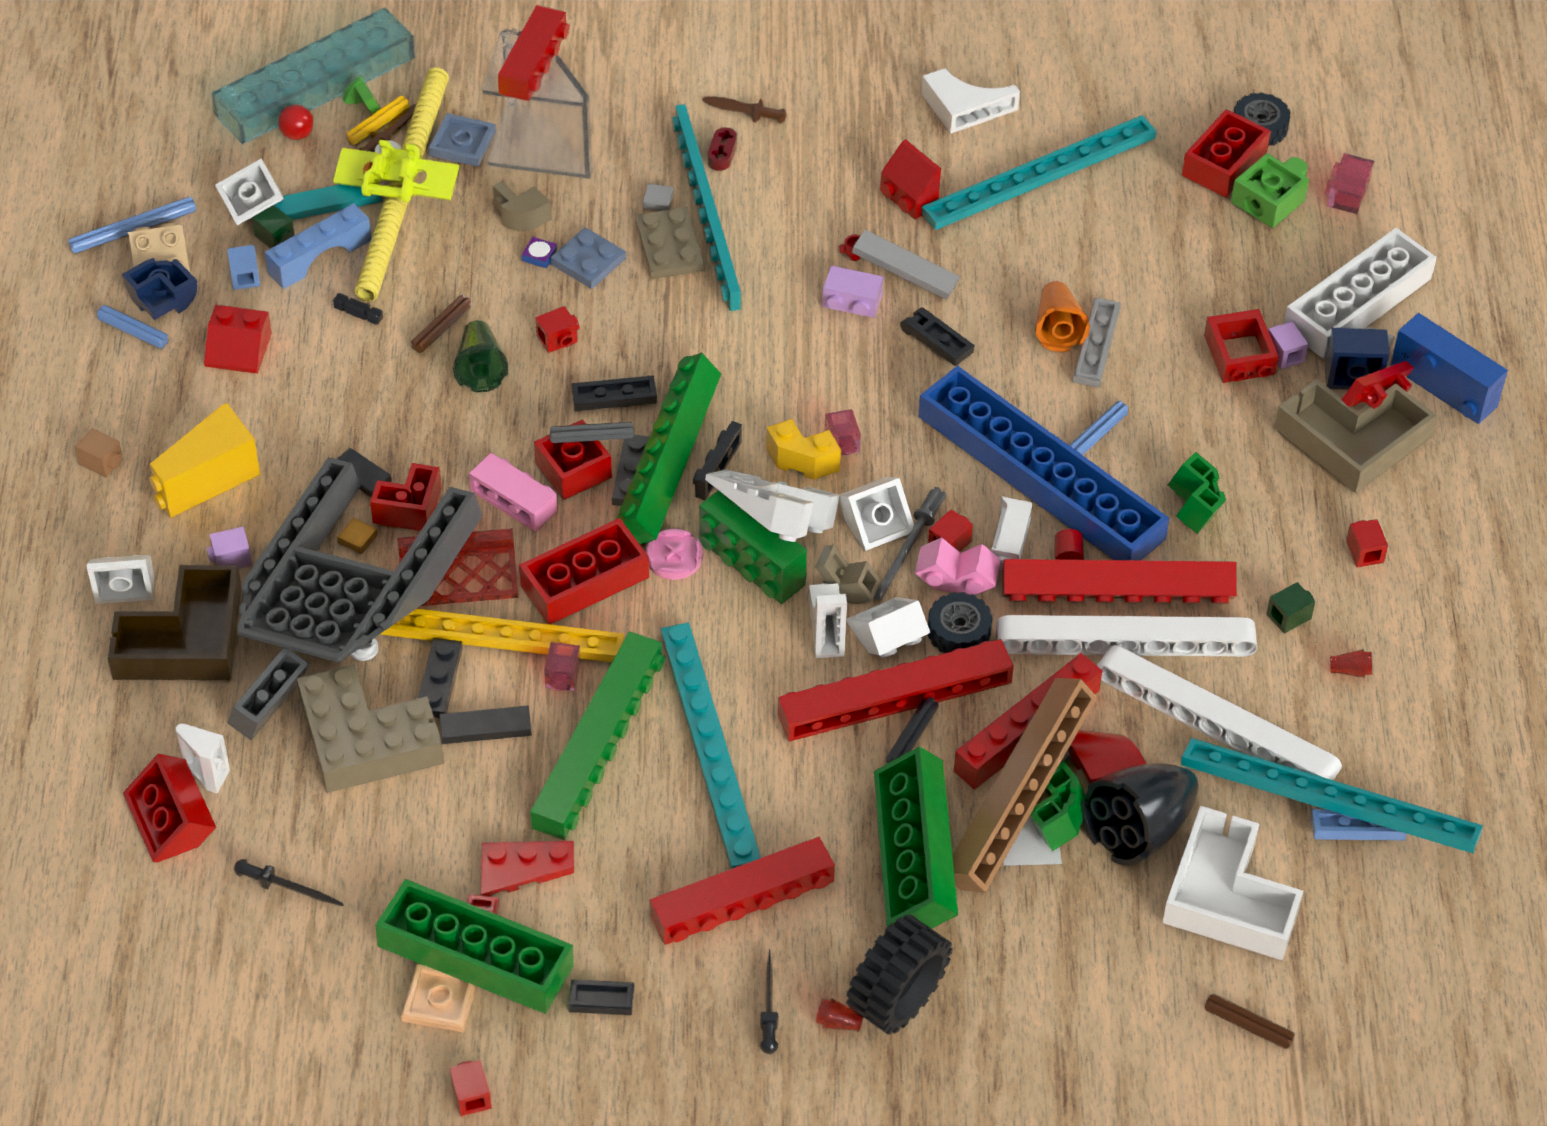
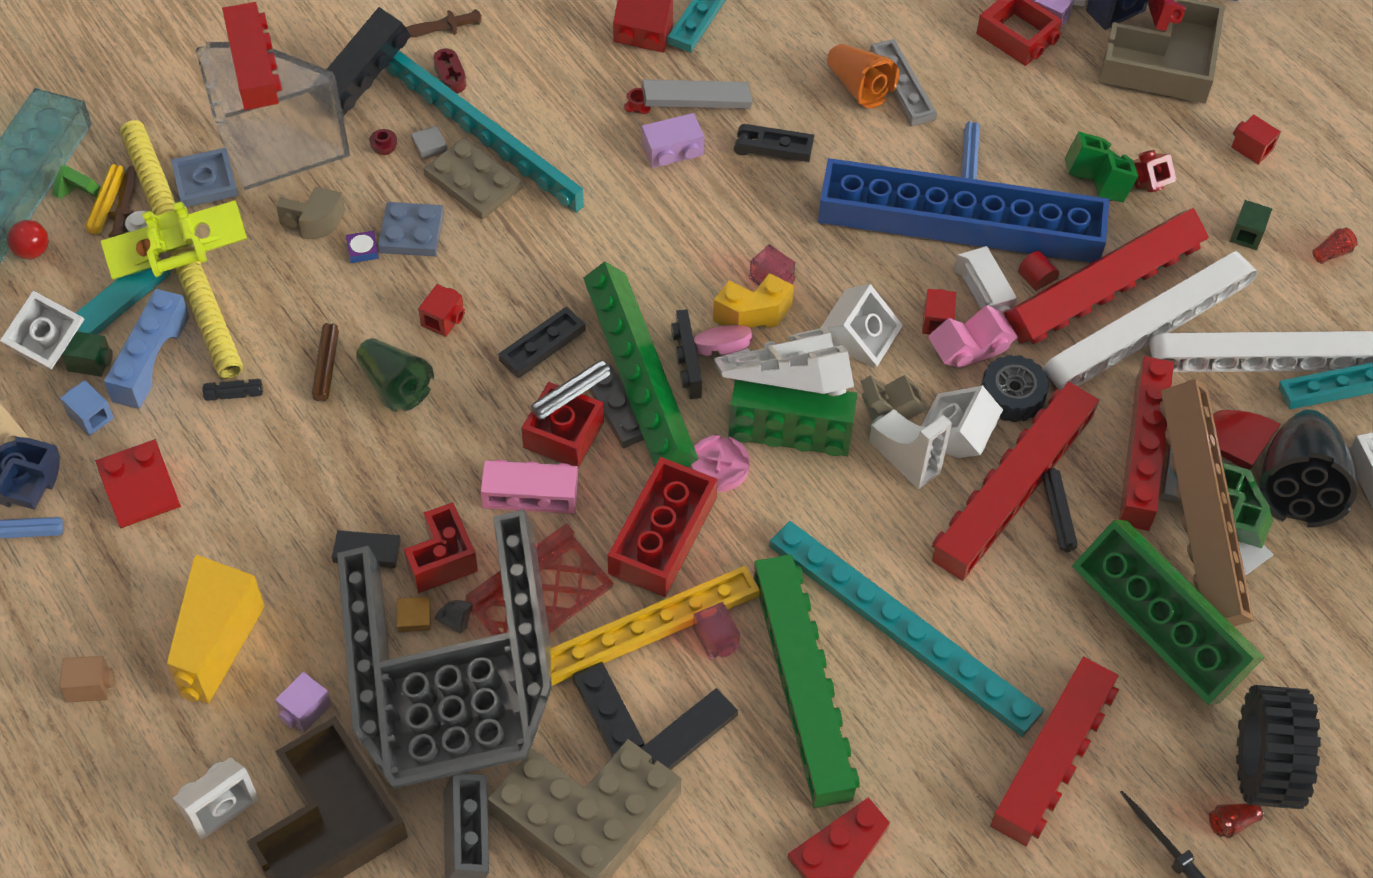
camera: 35 degrees left, 5 degrees up
dark grey piece [874,487,946,600] -> none
none -> black brick [310,7,411,118]
none -> dark red plate [369,129,397,155]
none -> dark grey tile [434,600,472,634]
none -> bright pink tile [694,325,753,356]
none -> red brick [1133,150,1177,192]

